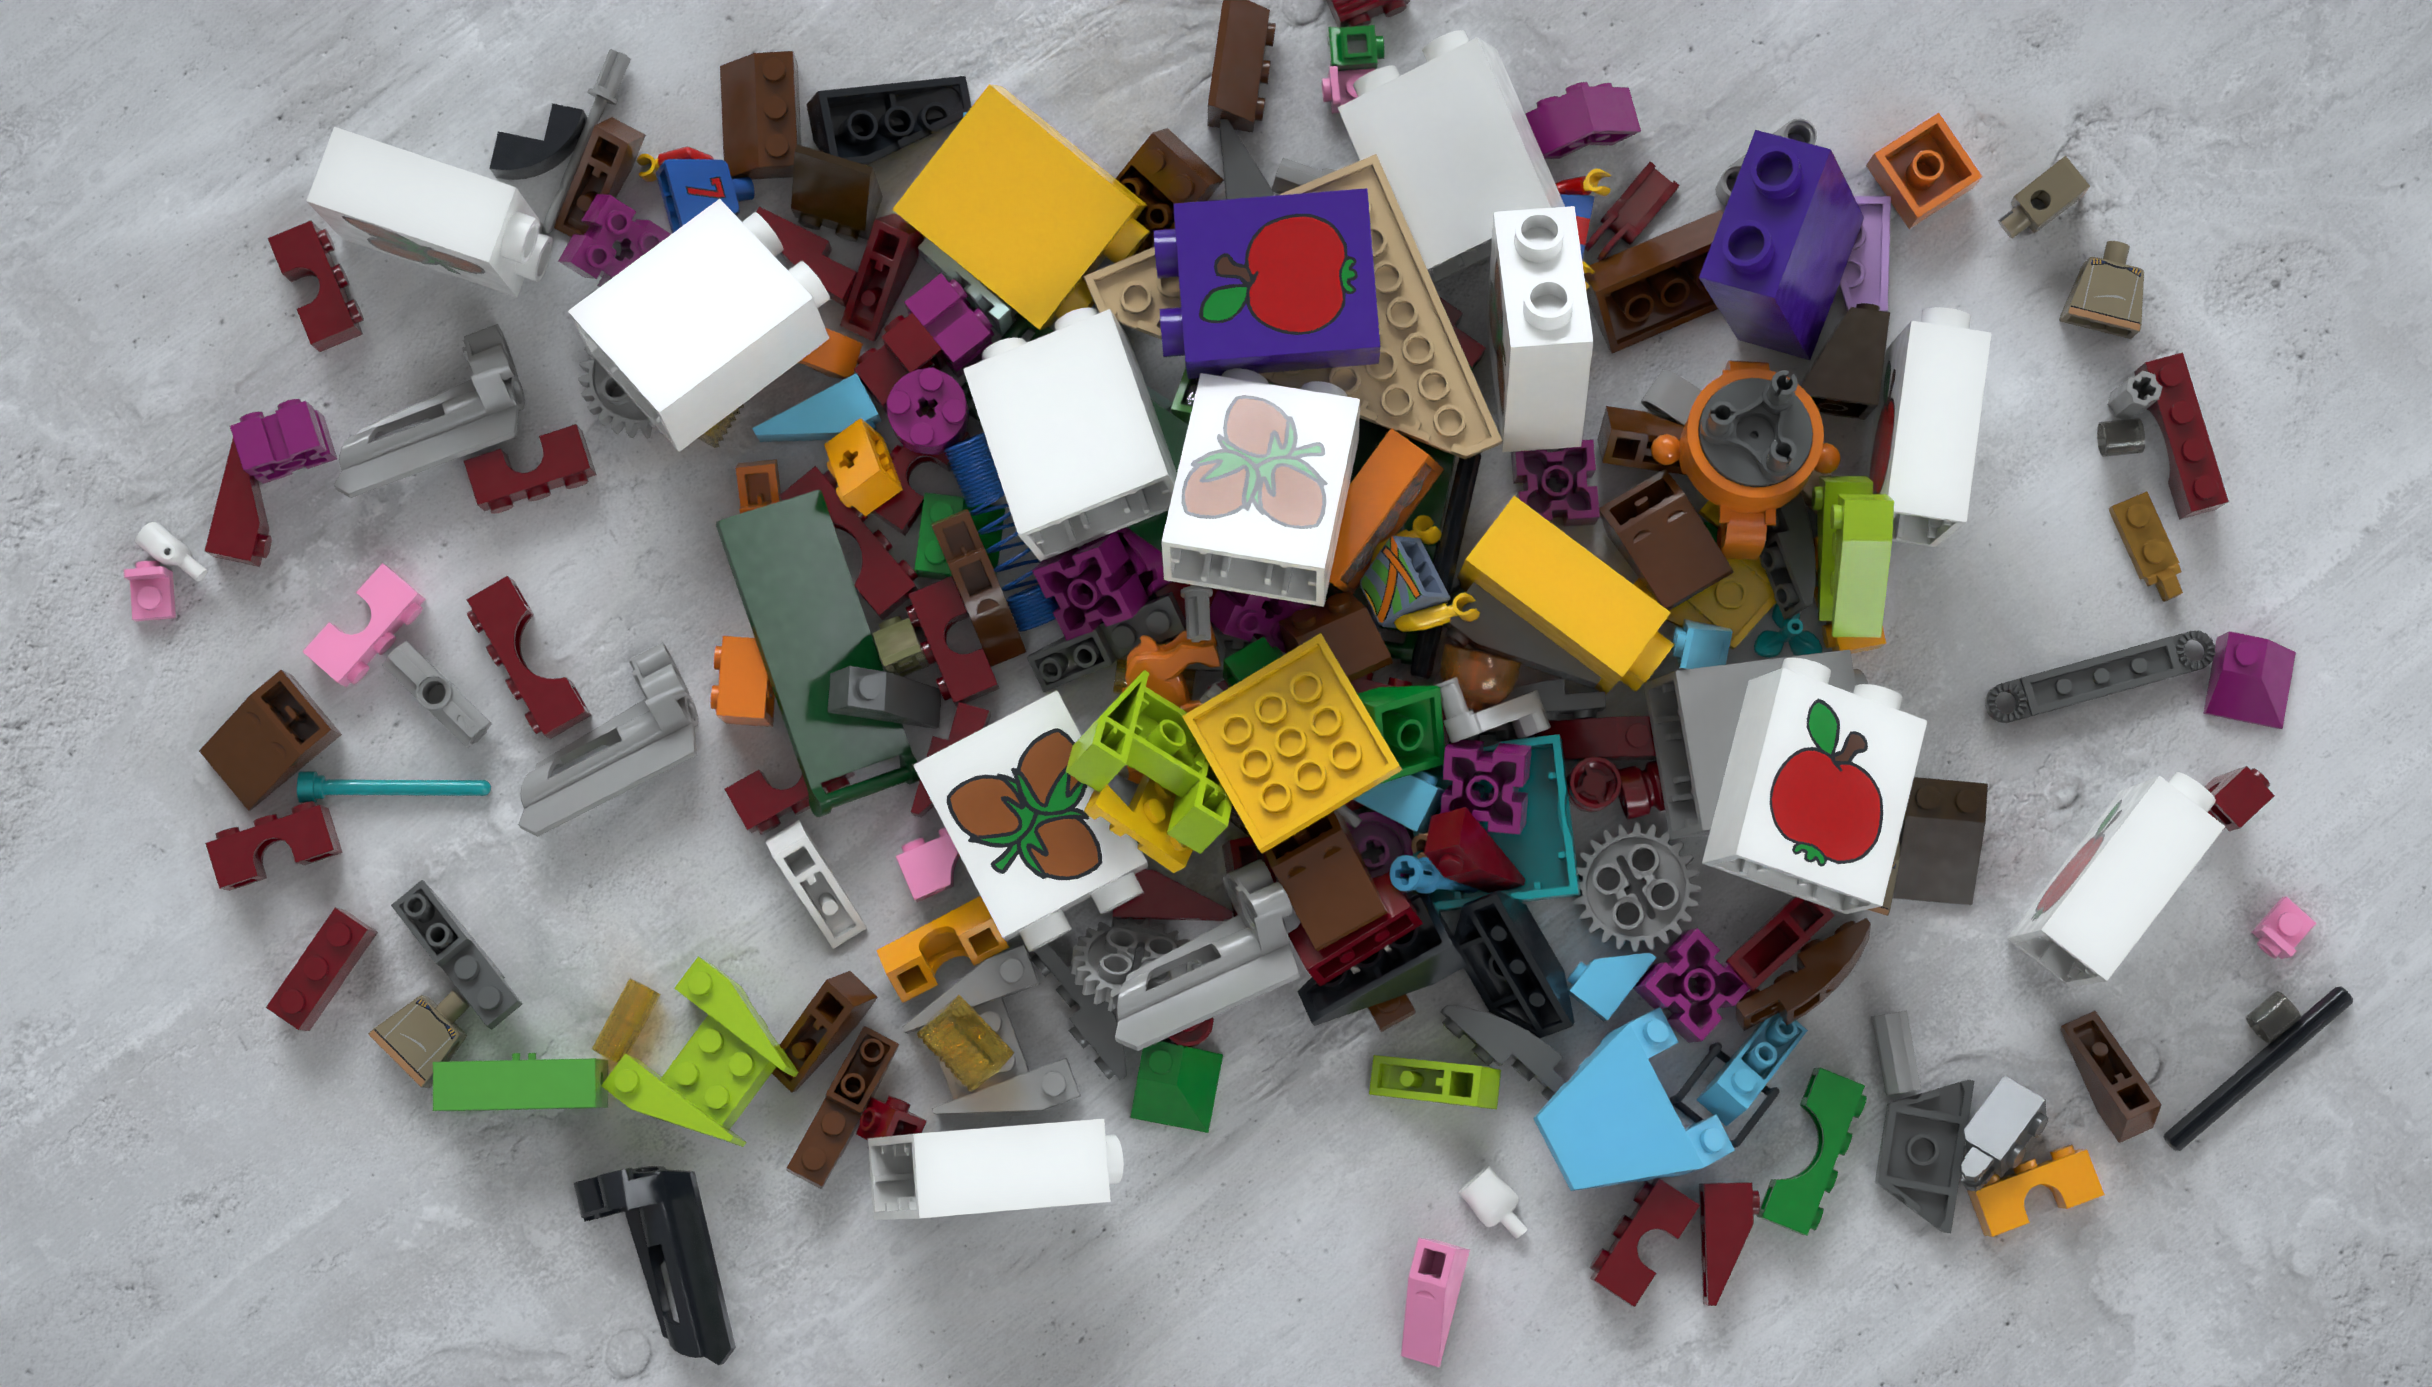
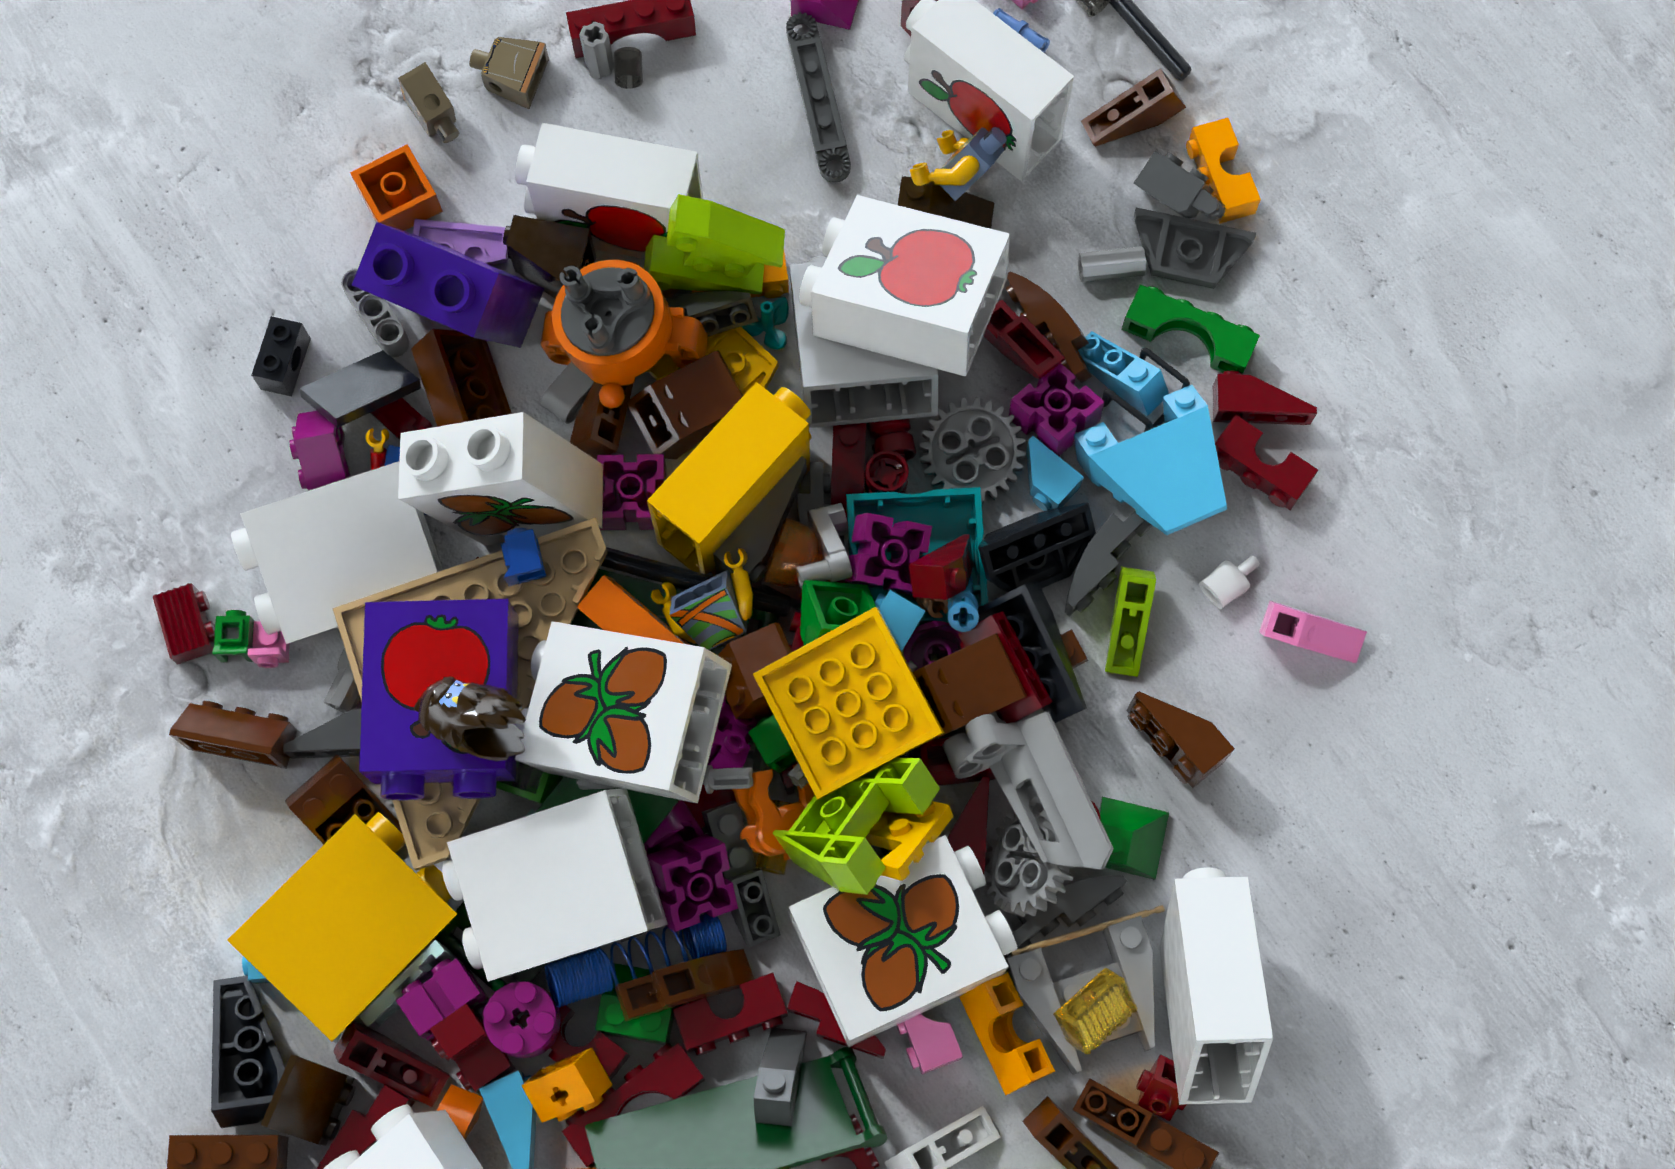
camera: 85 degrees left, 10 degrees down
olive slope [873,616,930,677] -> none
medium azure slope [1671,619,1733,669] -> none
pearl gold hinge [2108,491,2183,602] -> none
none -> black brick [251,316,311,397]
none -> tile [300,350,421,428]
none -> dark brown head [414,676,526,761]
none -> blue window [501,528,547,586]
none -> torso [910,127,1007,201]
none -> medium blue pin [993,8,1050,53]
none -> tan piece [1010,905,1165,957]
none -> reddish brown slope [1126,691,1235,788]

